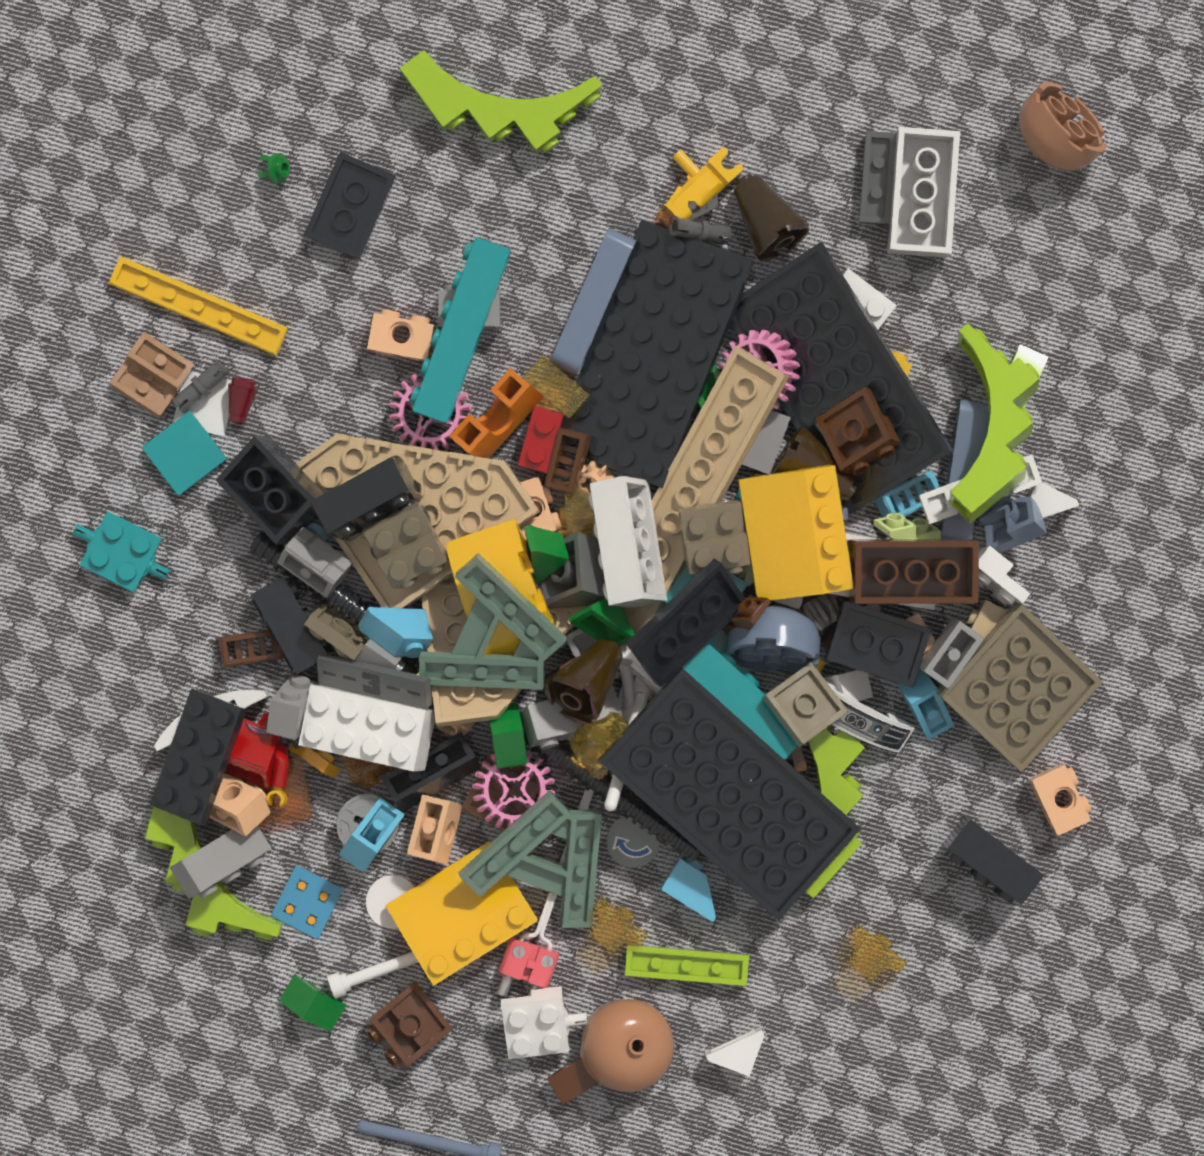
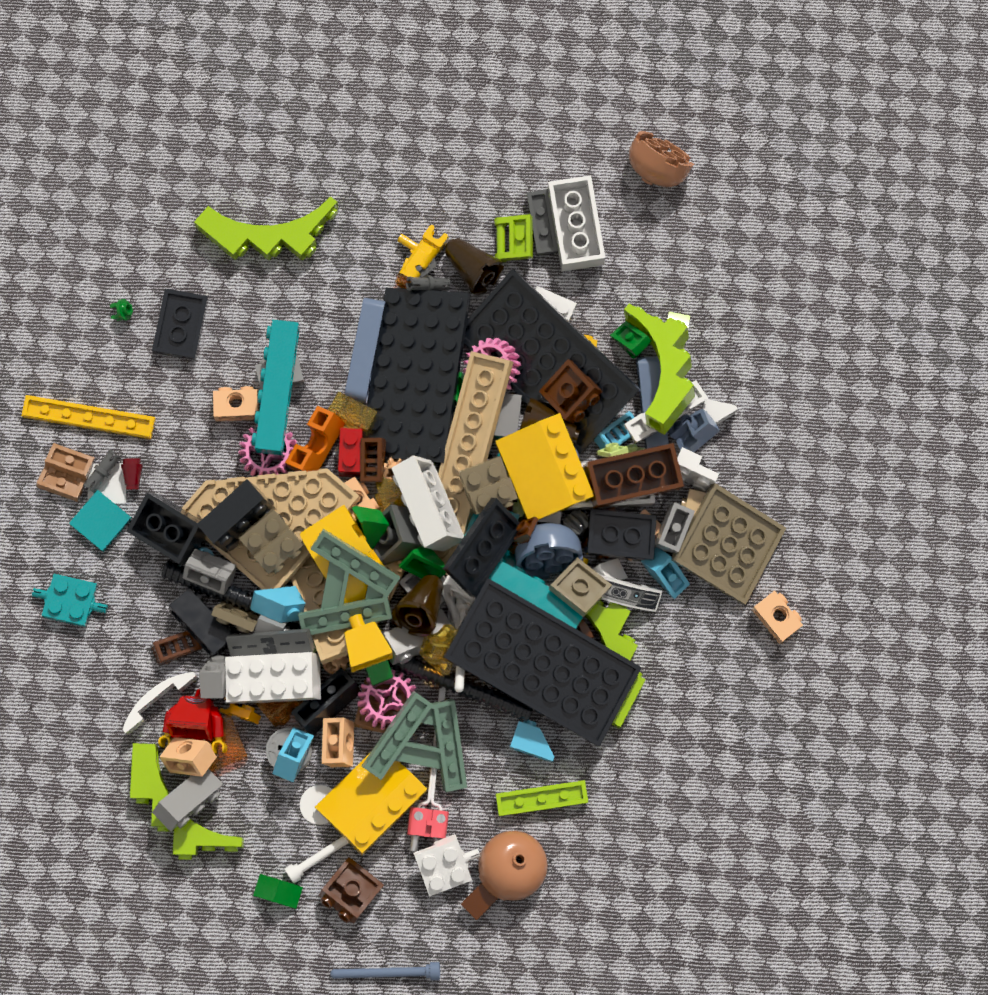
camera: 15 degrees left, 10 degrees down
black plate [150,689,247,826] -> none
dark azure sticker [271,866,343,939] -> none
clear yellow brick [589,894,648,954] -> none
light grey sticker [606,816,660,868] -> none
white slope [705,1027,764,1076] -> none
clear yellow brick [846,922,907,982] -> none
black brick [941,816,1044,905] -> none
none -> yellow torso [344,614,393,673]
none -> lime plate [494,214,533,262]
none -> green slope [610,321,652,359]

